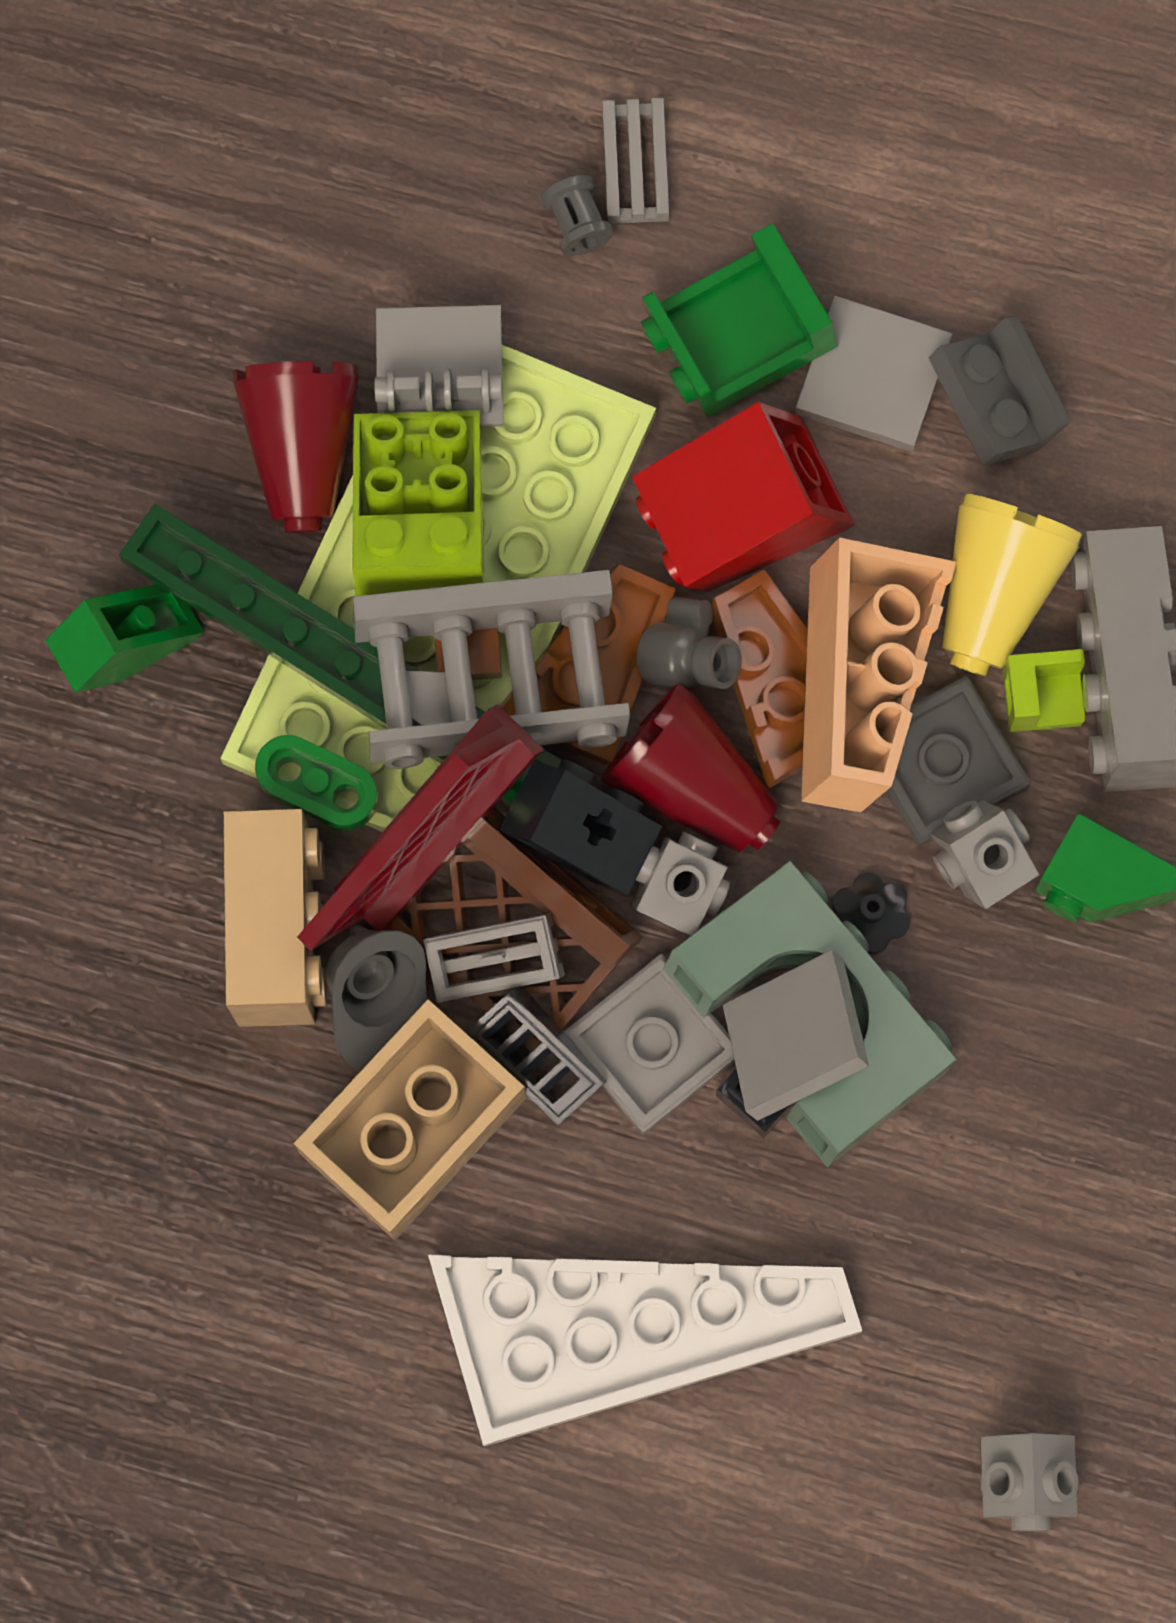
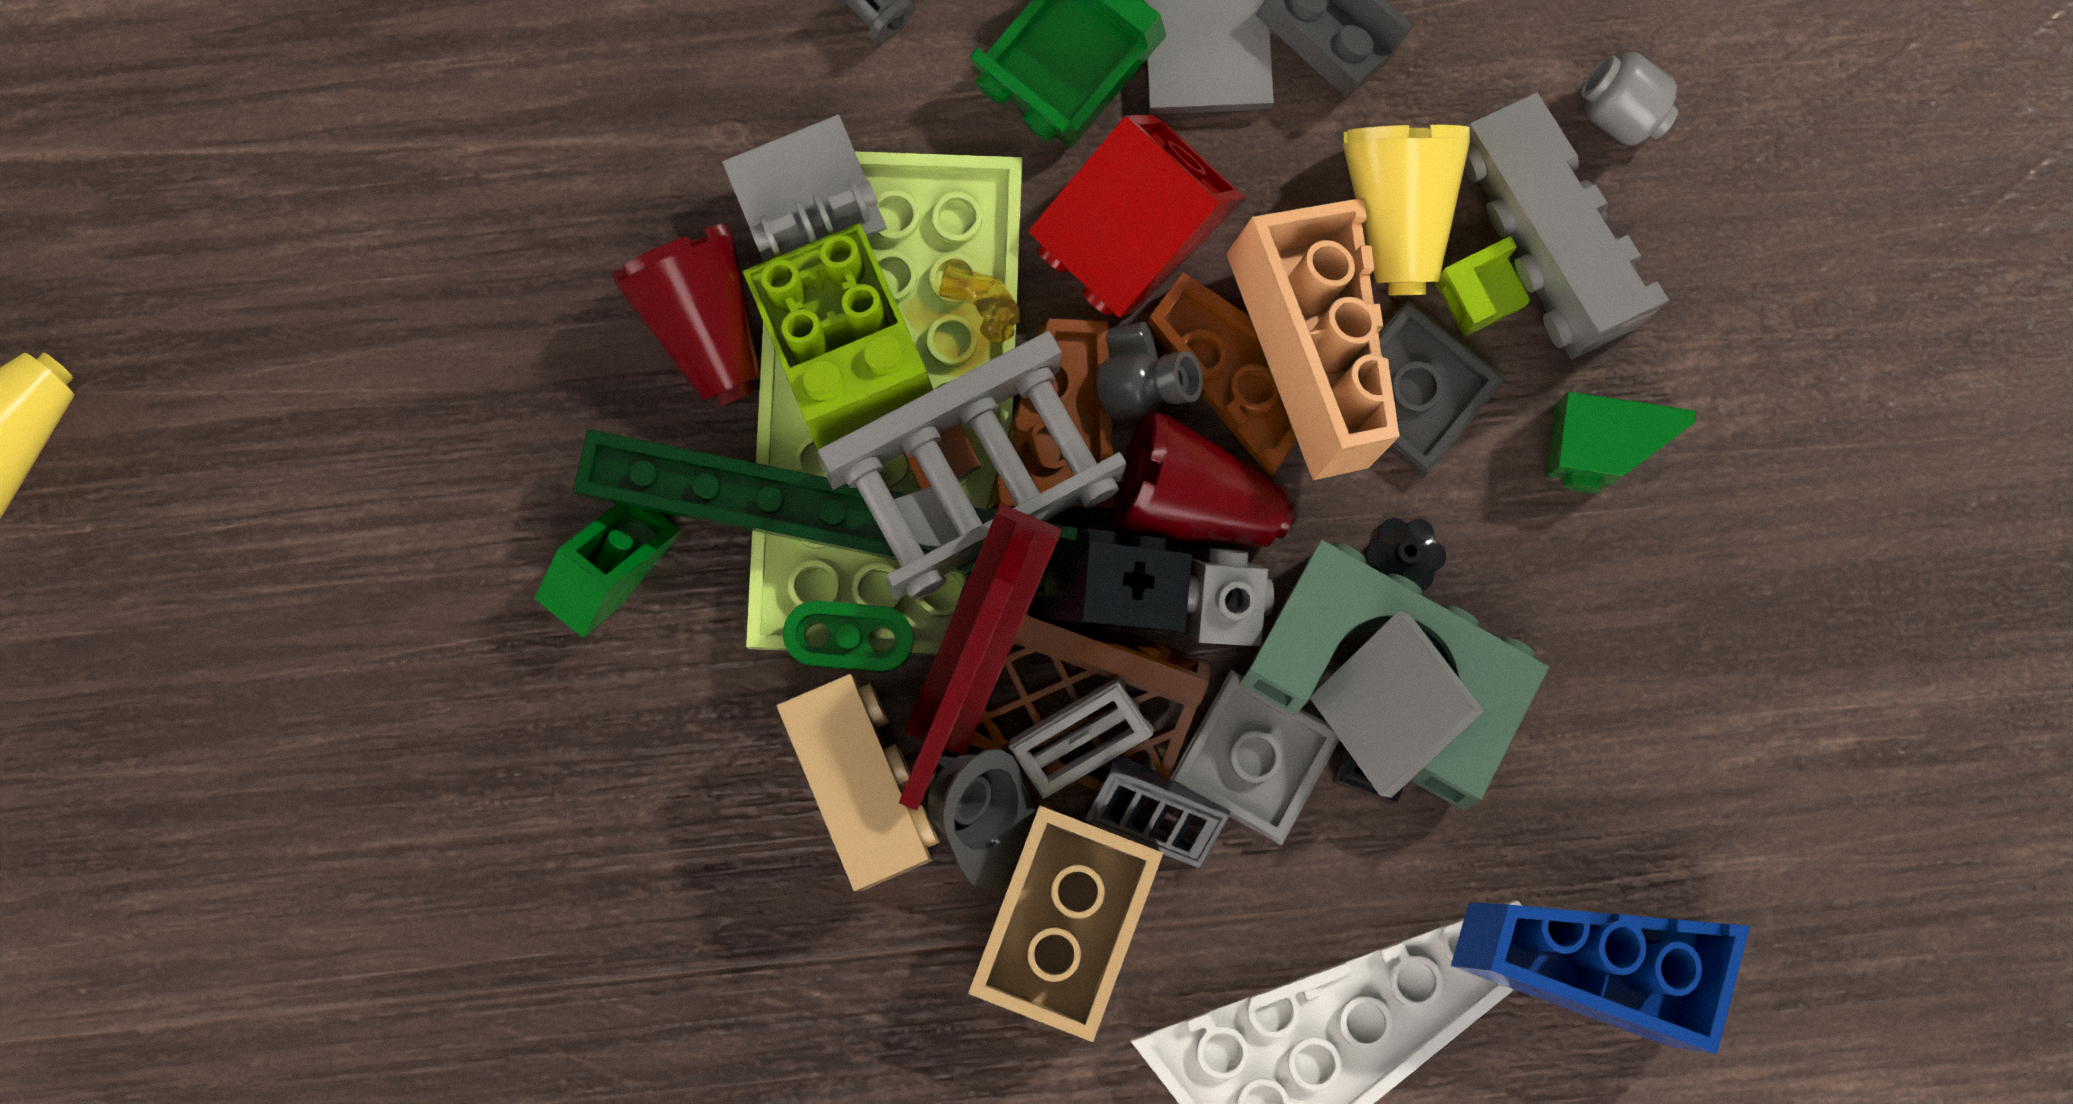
camera: 25 degrees left, 5 degrees up
light grey brick [930,800,1039,909] -> none
light grey brick [981,1433,1078,1531] -> none
none -> clear yellow arm [939,265,1020,342]
none -> blue wedge [1451,902,1750,1054]

